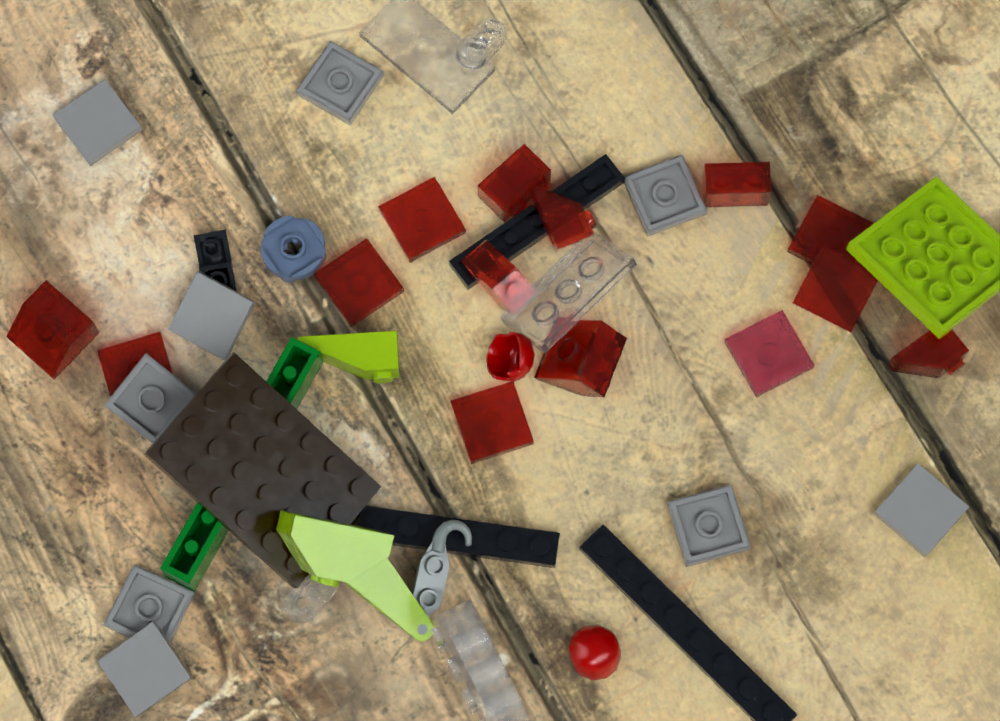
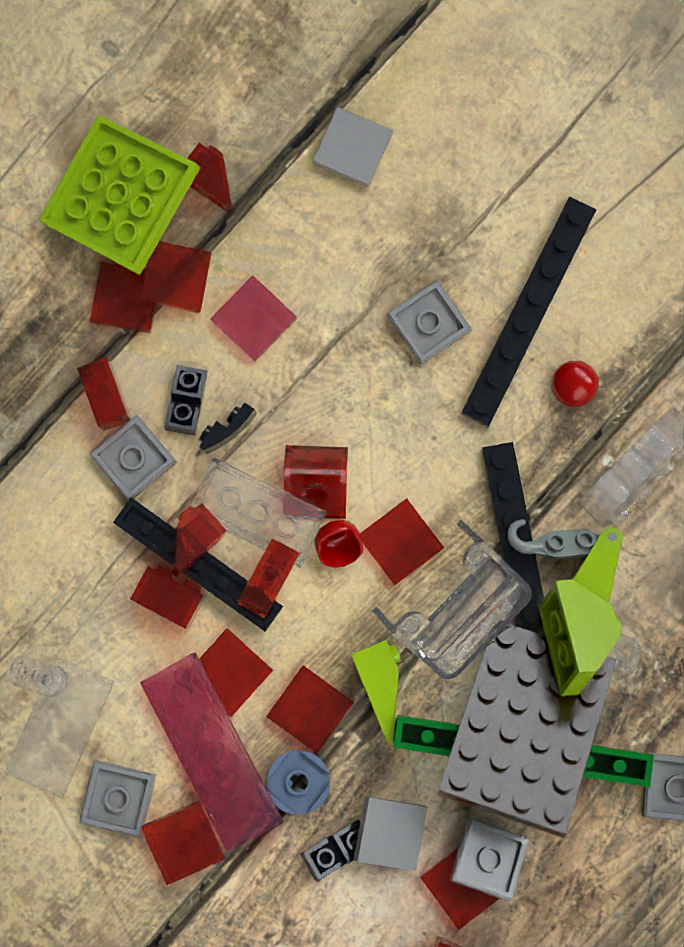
camera: 105 degrees left, 10 degrees up
none -> clear pink plate [140,652,284,852]
none -> clear red tile [141,800,225,885]
none -> black slope [164,365,208,436]
none -> black slope [199,402,257,454]
none -> clear windscreen [372,520,532,679]

